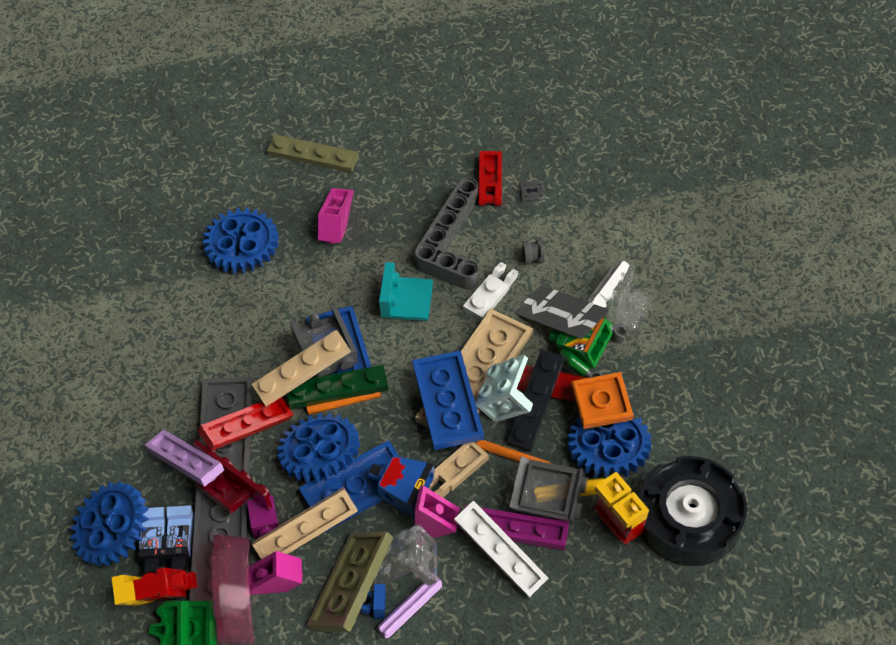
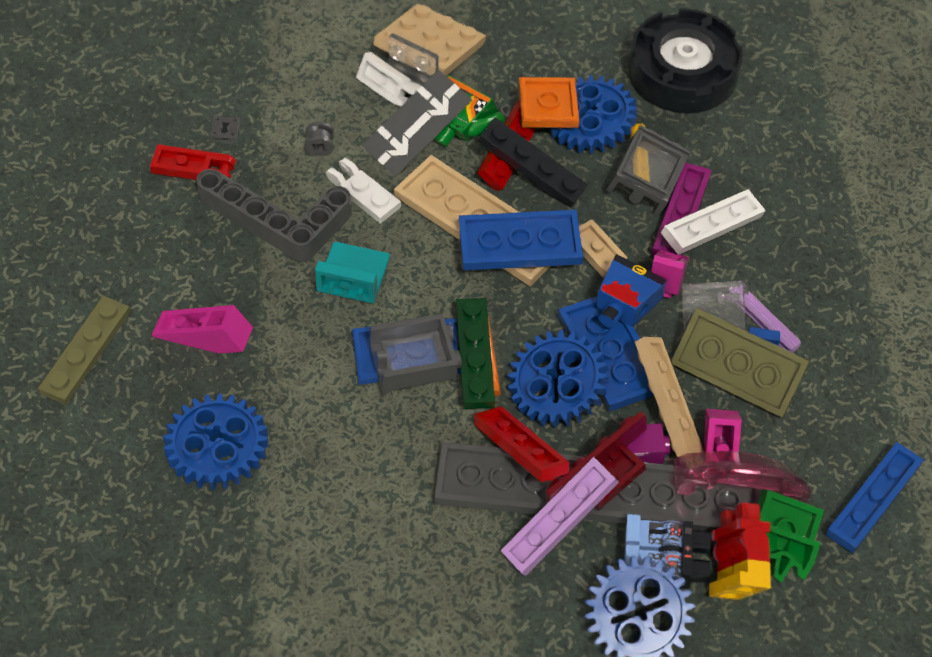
camera: 85 degrees left, 0 degrees up
tan plate [252,330,351,407] -> none
light aqua bracket [476,355,533,422] -> none
orange bar [476,440,551,463] -> none
yellow hips [594,472,649,546] -> none
none -> tan plate [373,4,486,76]

